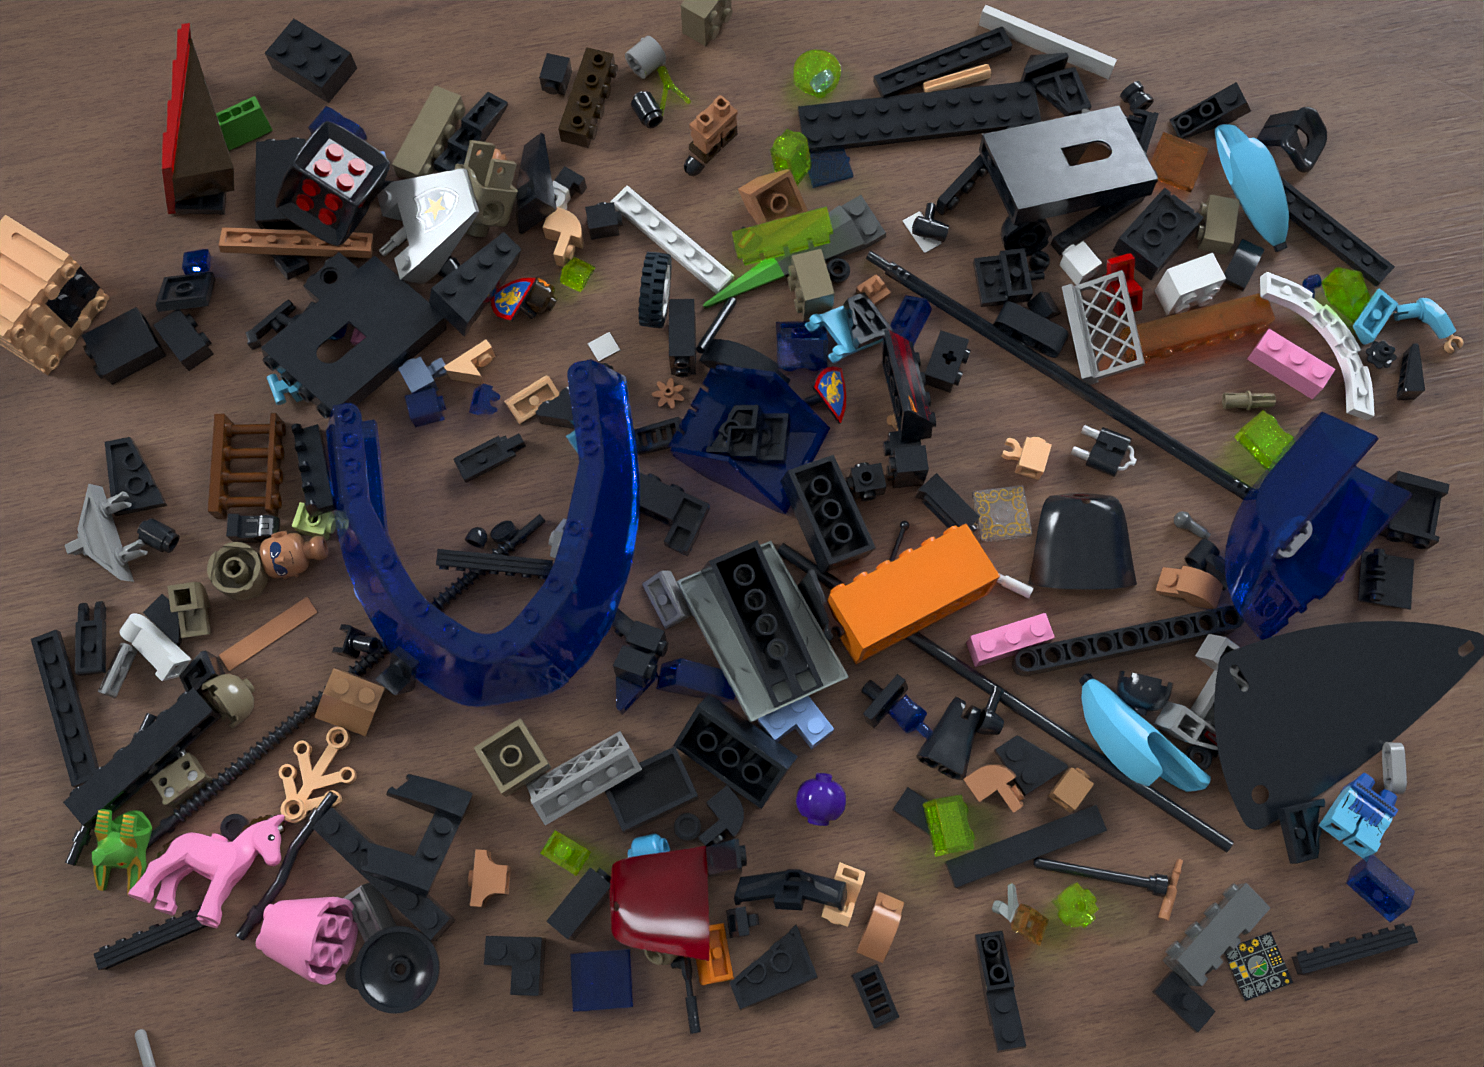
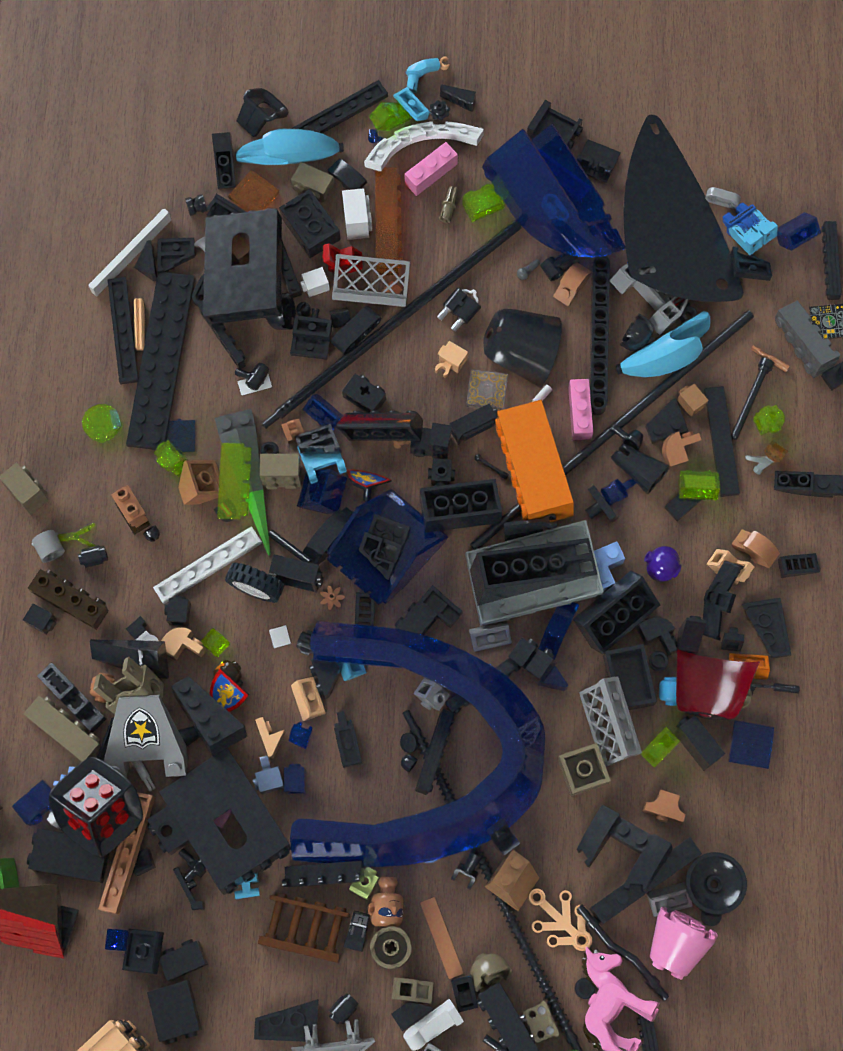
camera: 75 degrees left, 0 degrees up
black brick [484,936,546,996] -> none

